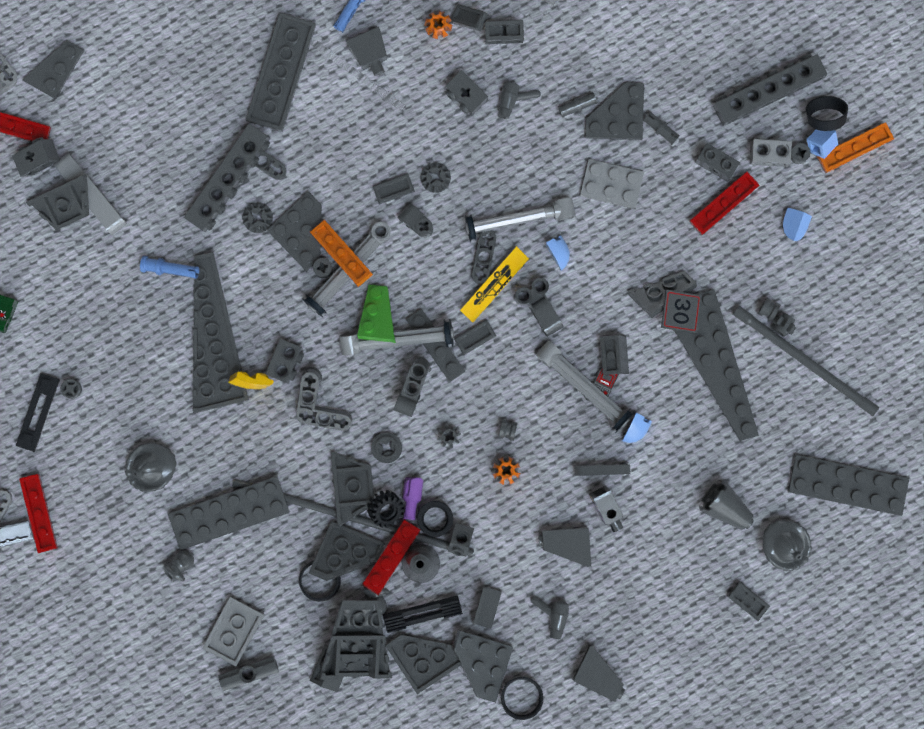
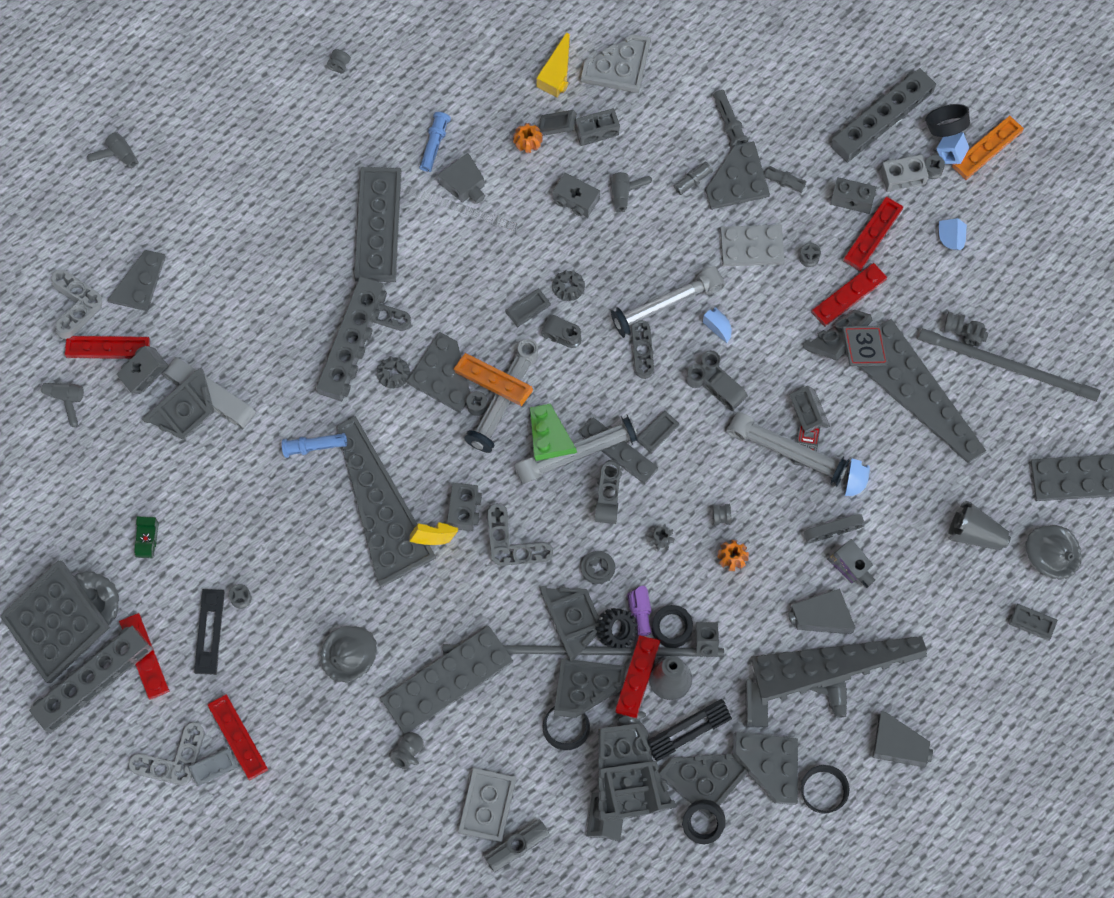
camera: 15 degrees left, 15 degrees down
yellow sticker [460,246,529,323] -> none
none -> black tyre [682,799,726,845]
none -> dark grey pin [713,90,749,147]
none -> dark grey wing [751,636,927,705]
none -> dark grey wheel [799,243,821,267]
none -> red plate [811,263,887,327]

